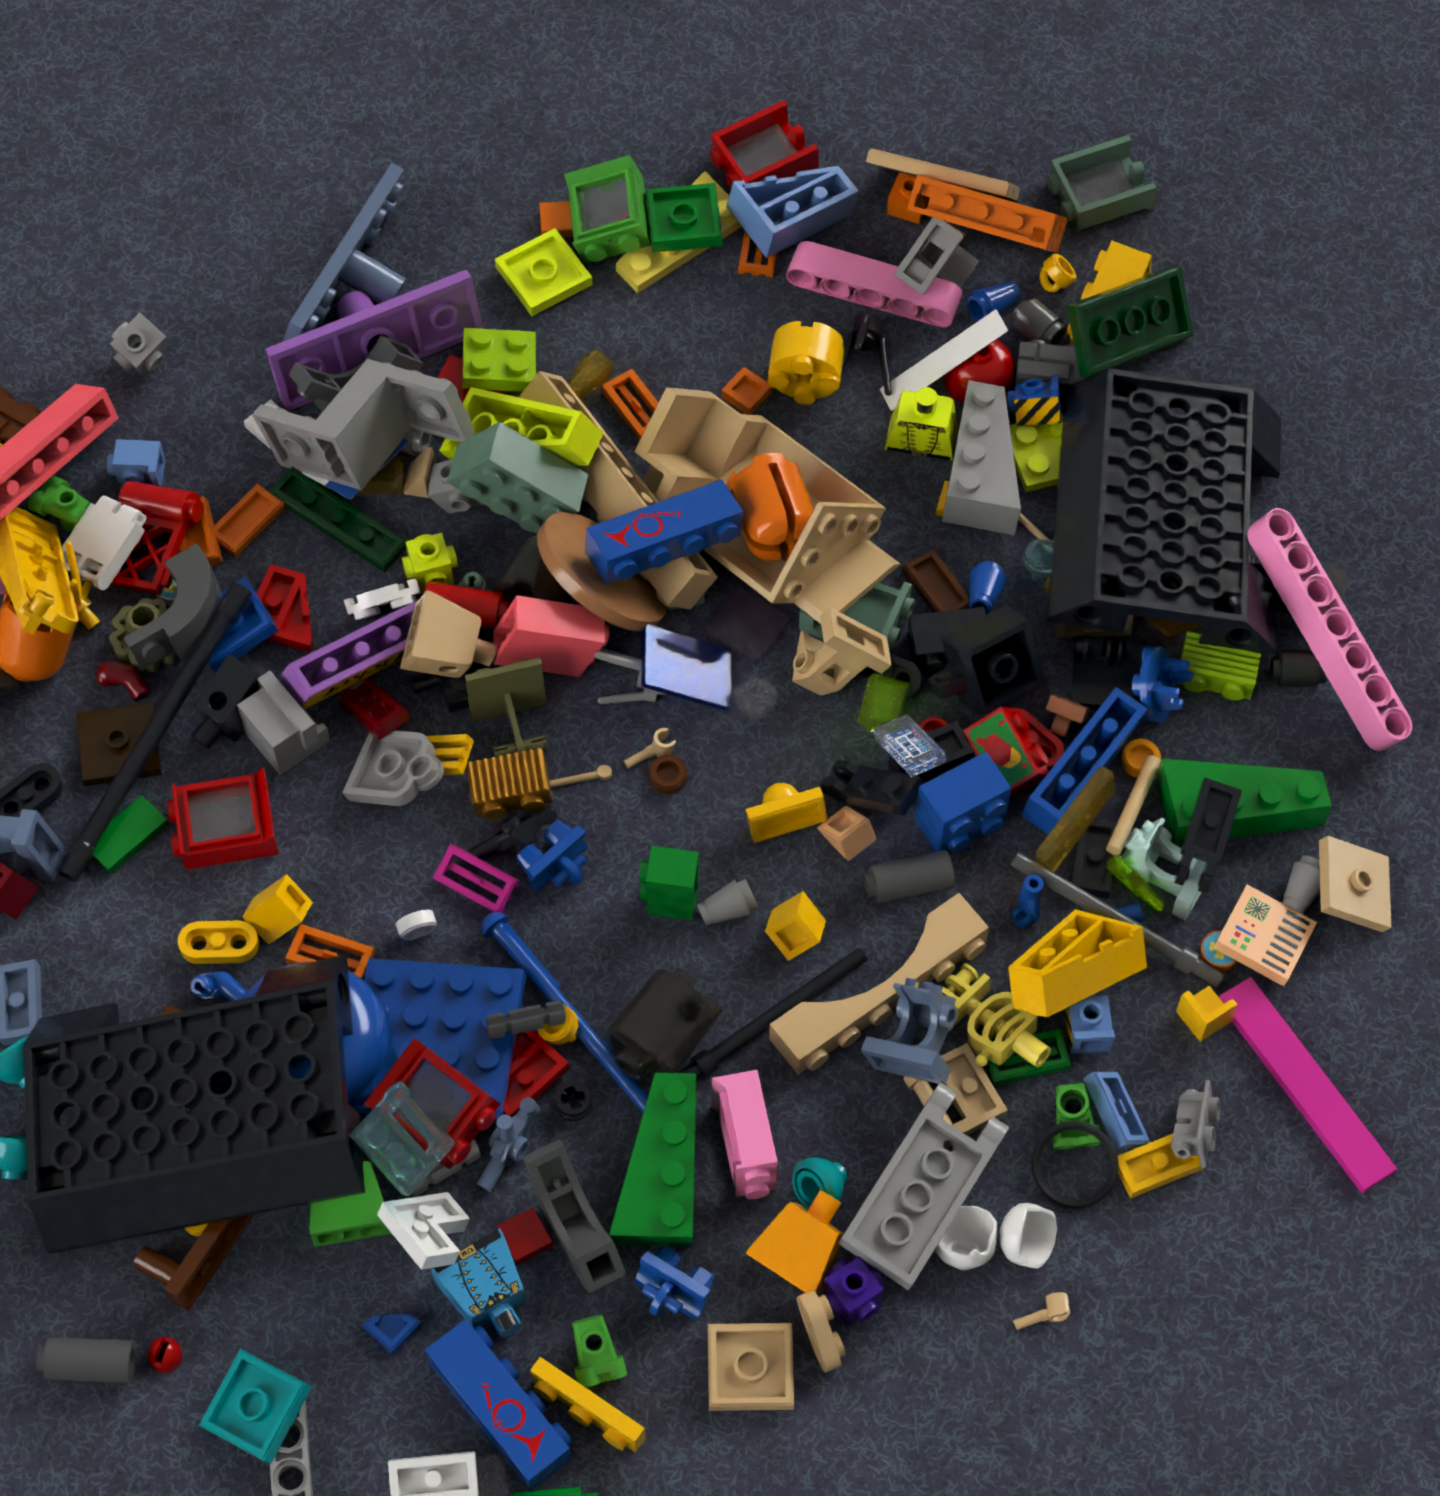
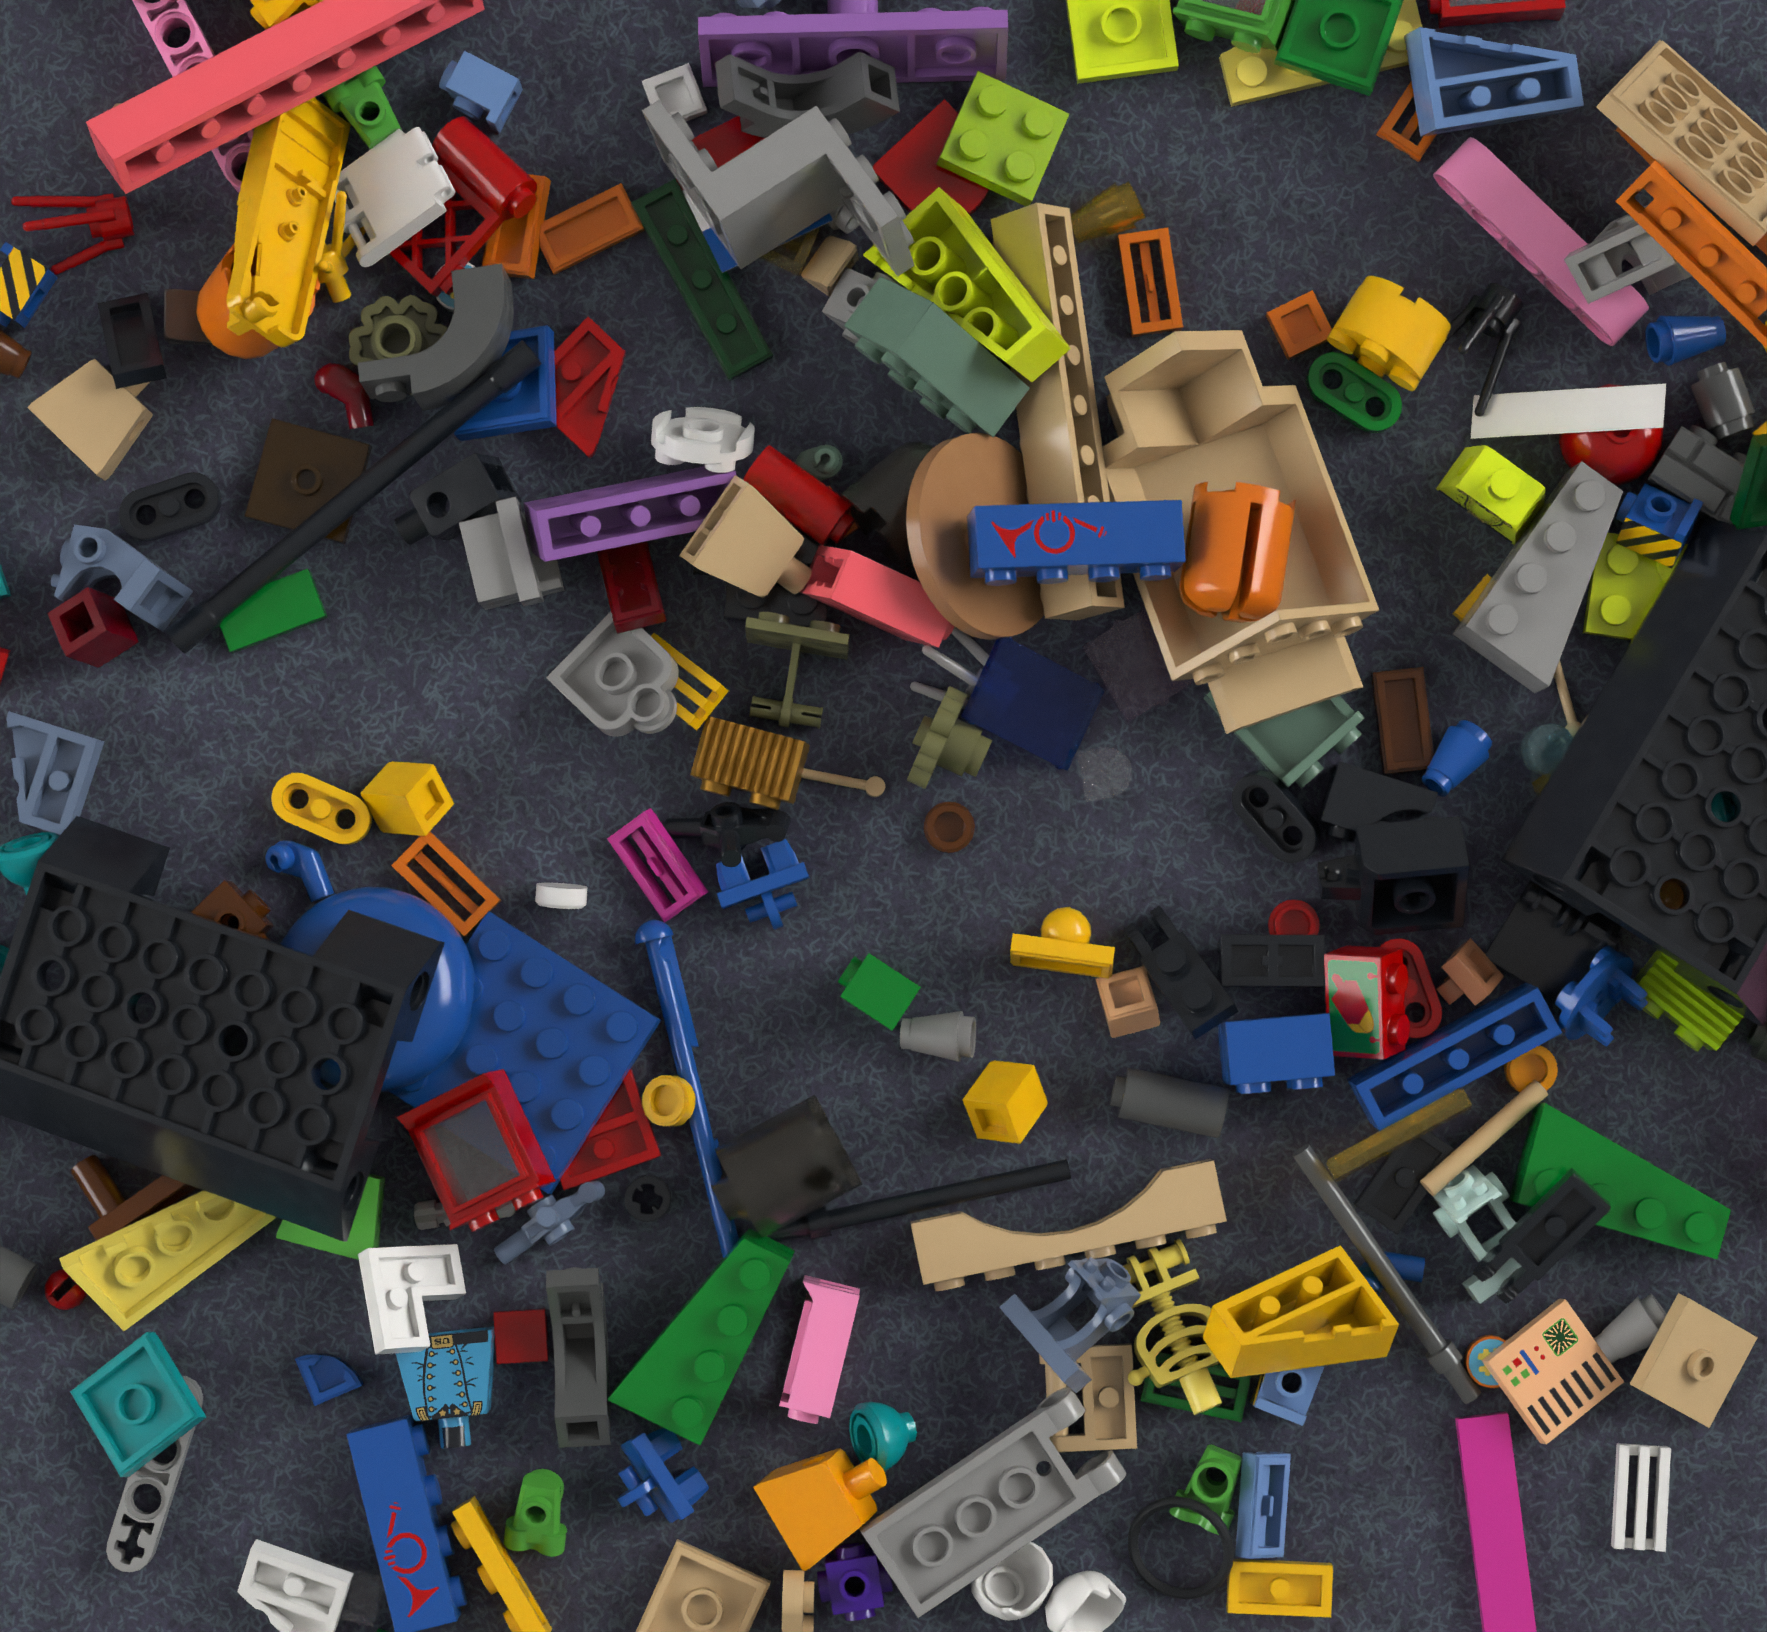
camera: 25 degrees right, 25 degrees up
red window [167,767,279,870] -> none
clear light blue plate [349,1081,455,1196] -> none
neon yellow brick [401,533,458,595] -> none
dark grey axle [485,1001,566,1039] -> none
tan hand [623,728,676,769] -> none
tan tile [792,607,891,695] -> none
clear neon green brick [857,673,910,736] -> none
clear tile [874,714,946,777] -> none
blue arm [1012,874,1044,928] -> none
clear neon green piece [1106,854,1165,912] -> none
light grey hinge [1171,1080,1220,1168] -> none
yellow panel [1176,986,1238,1042] -> none
none -> light yellow wing [59,1190,277,1331]
none -> olive plant [907,686,992,789]
none -> green plate [1306,352,1402,433]
none -> white tile [1611,1443,1671,1552]

